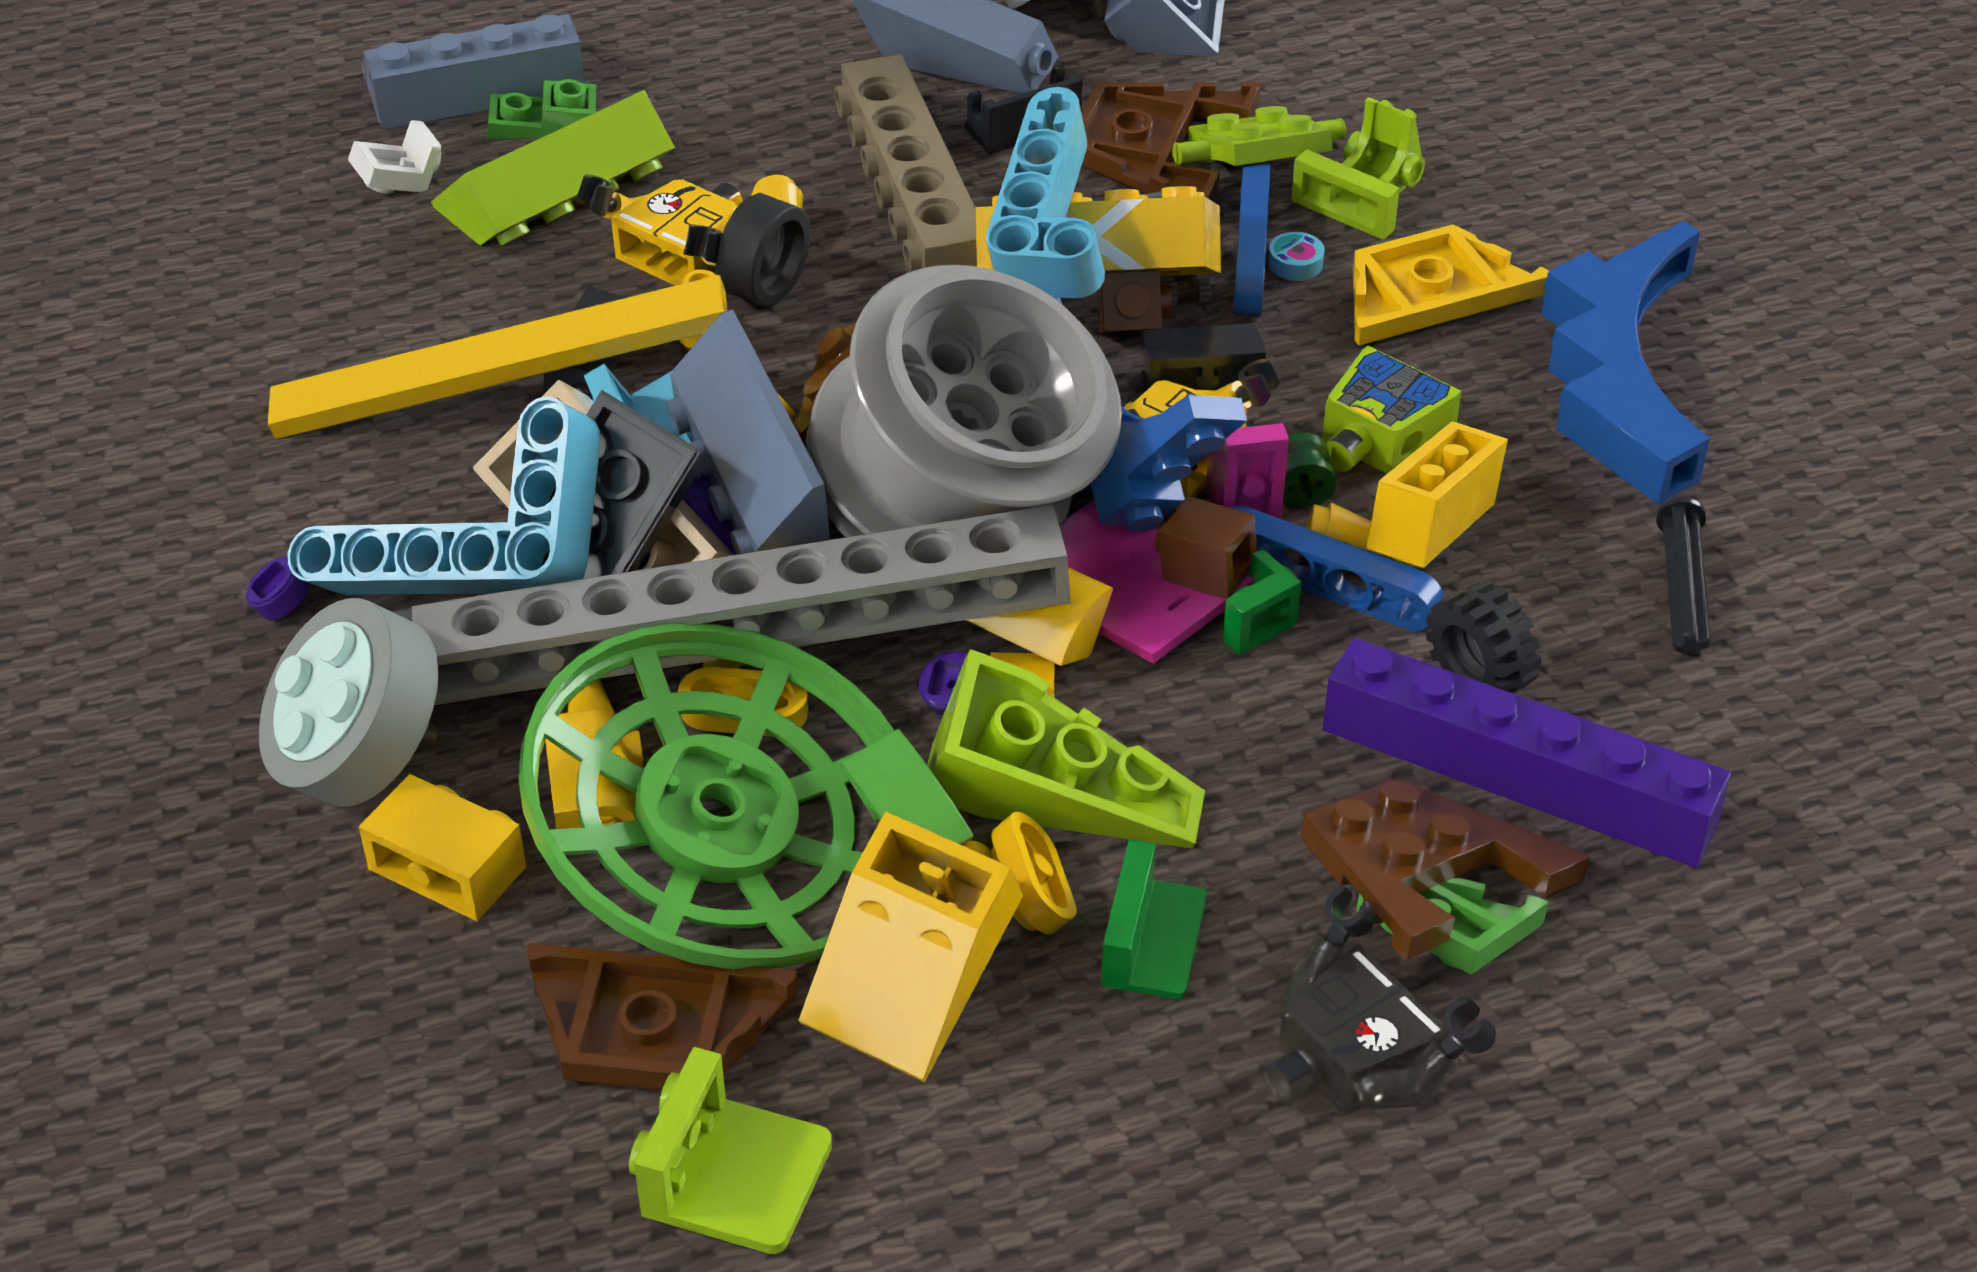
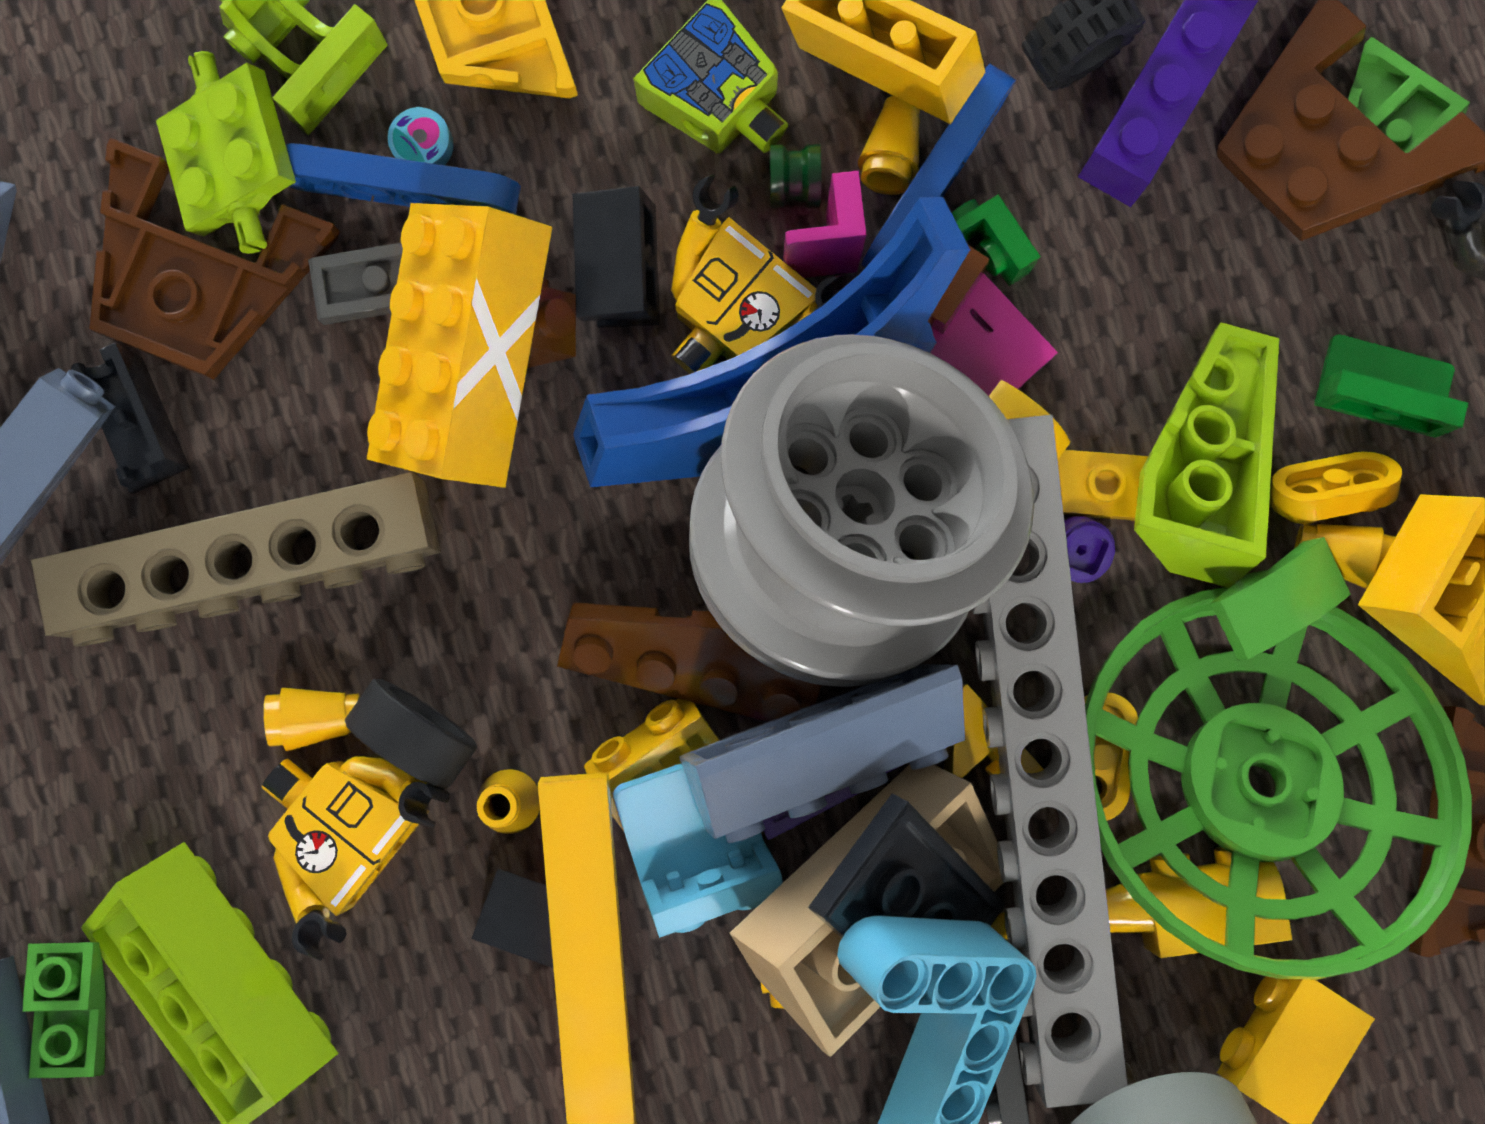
camera: 85 degrees left, 40 degrees up
medium azure beam [986,87,1105,298] -> none

